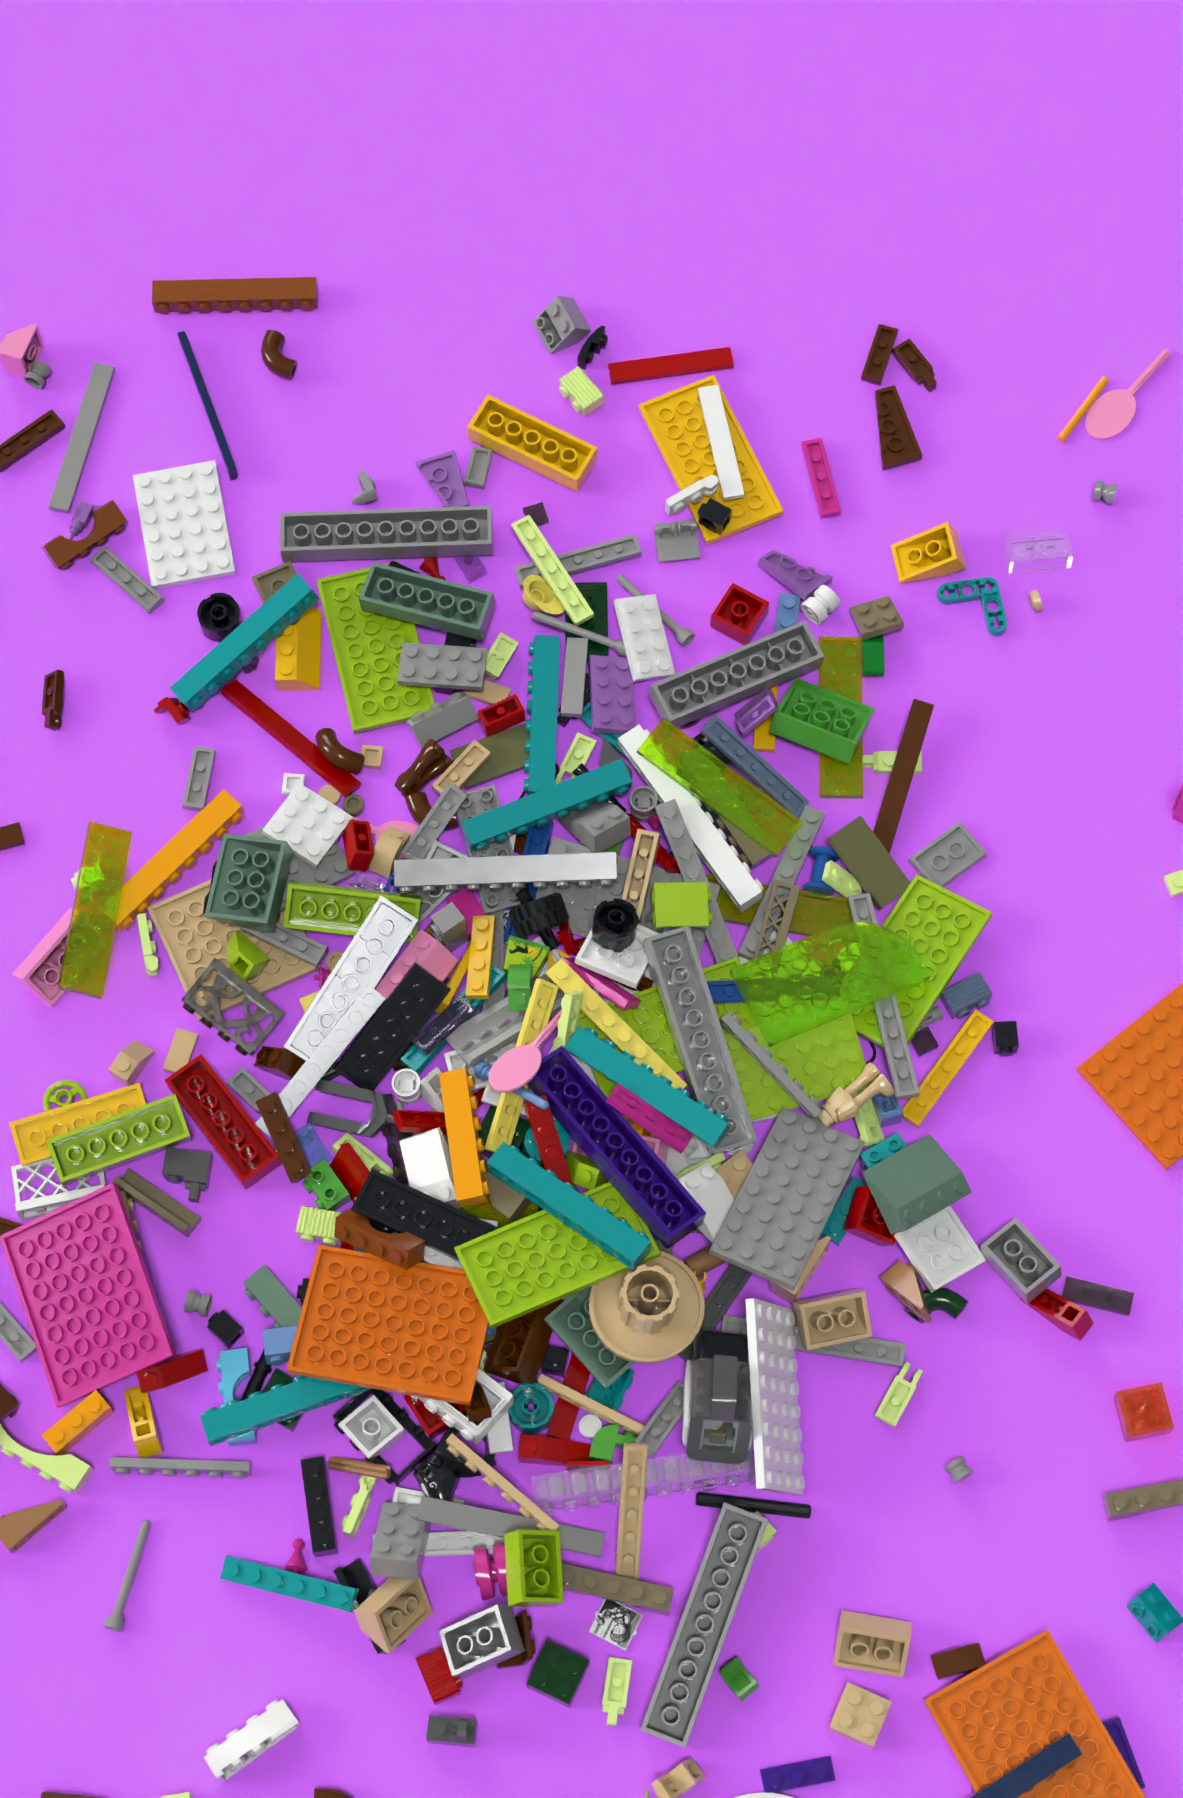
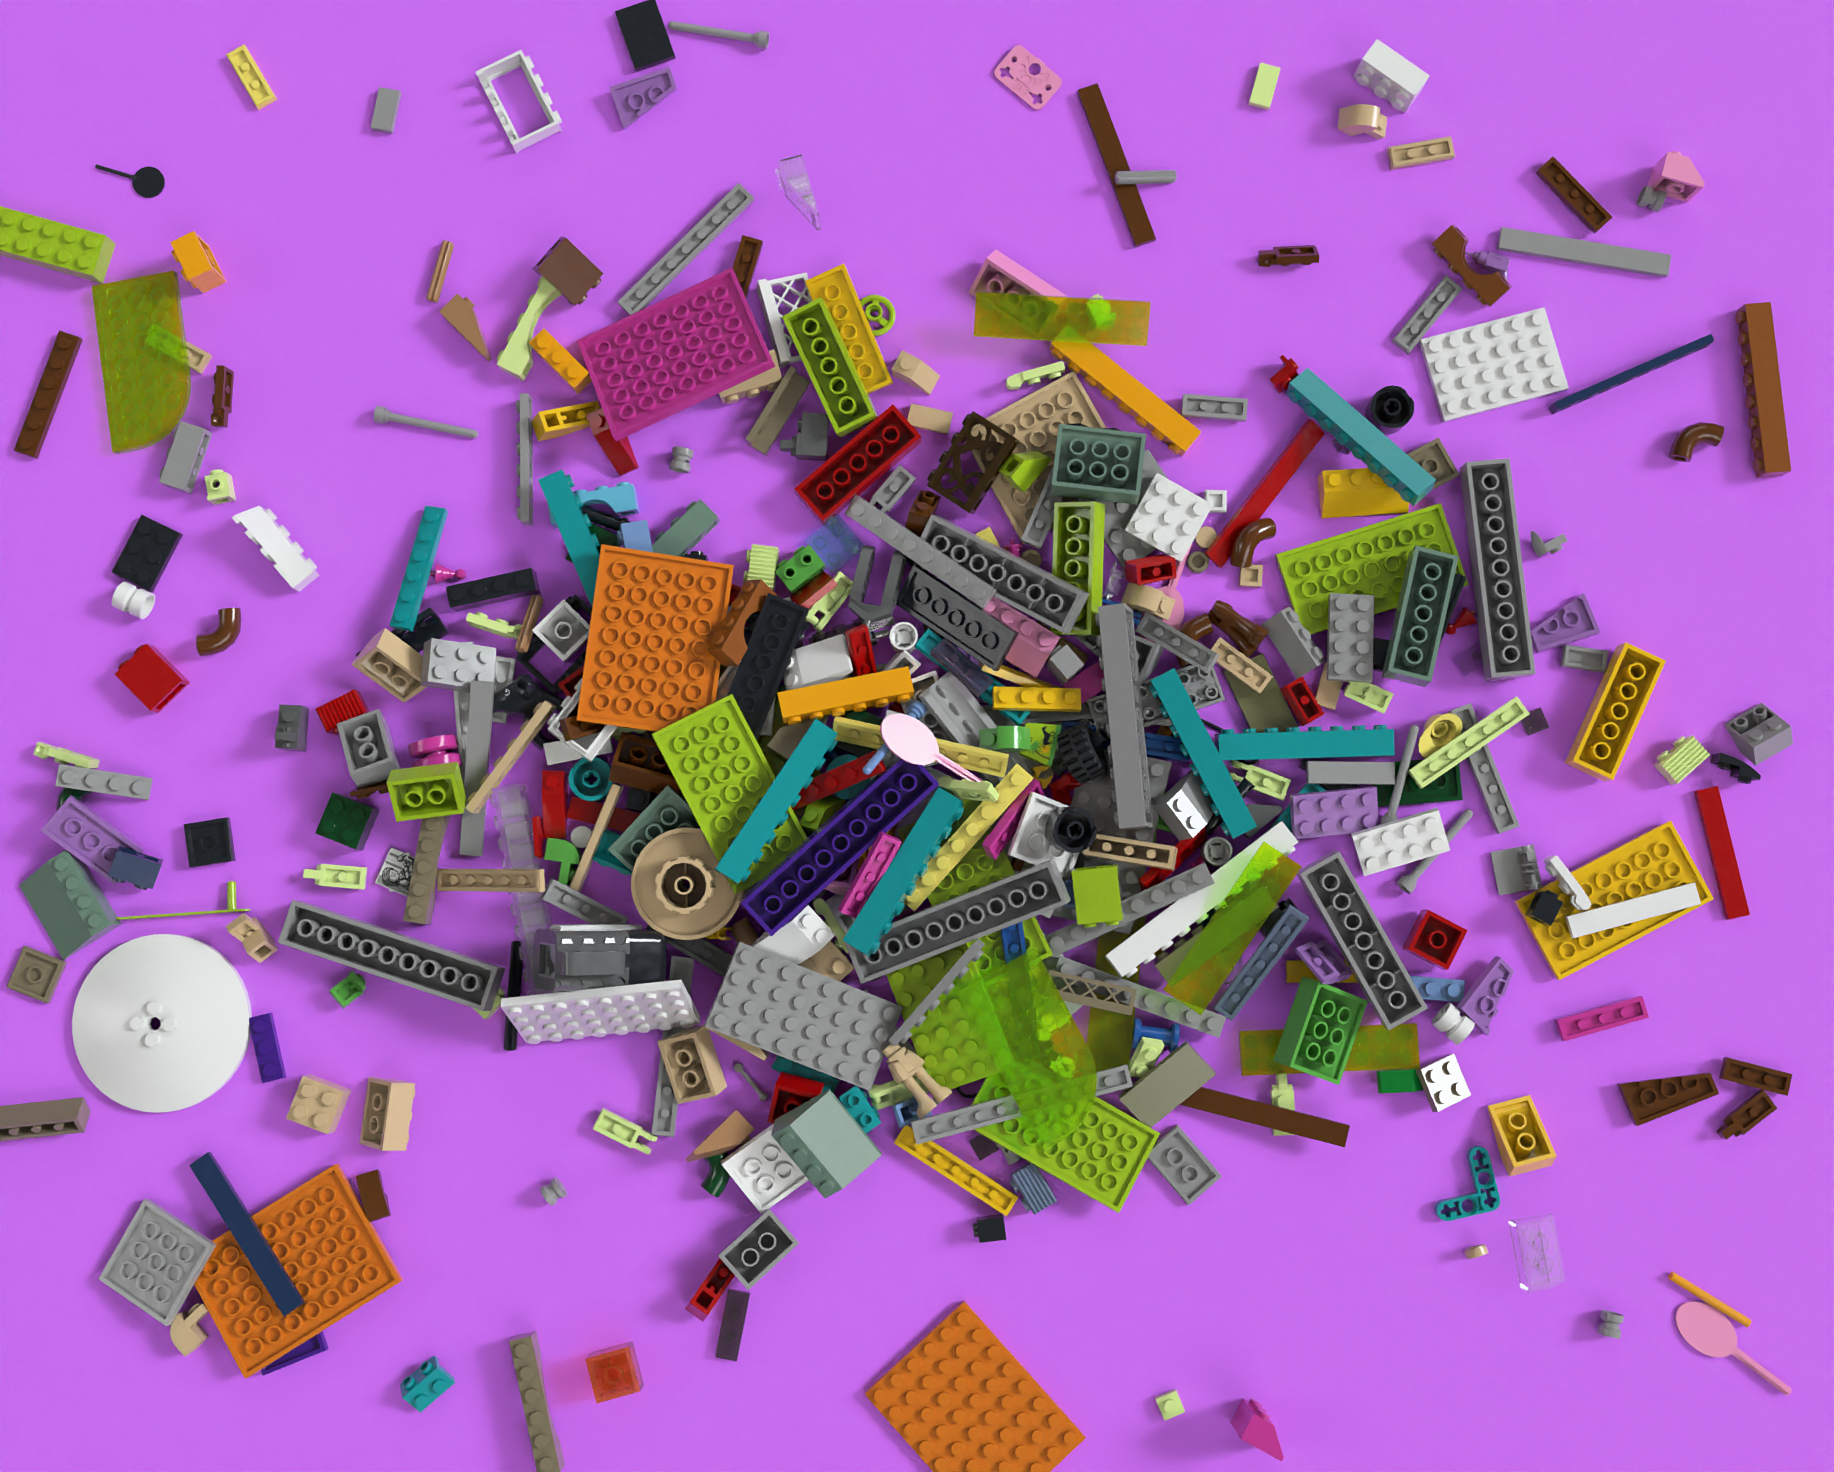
camera: 85 degrees right, 15 degrees up
black brick [207,1310,245,1349] -> none
reddish brown plate [255,1092,313,1183] -> none
none -> light grey hinge [734,1063,768,1101]

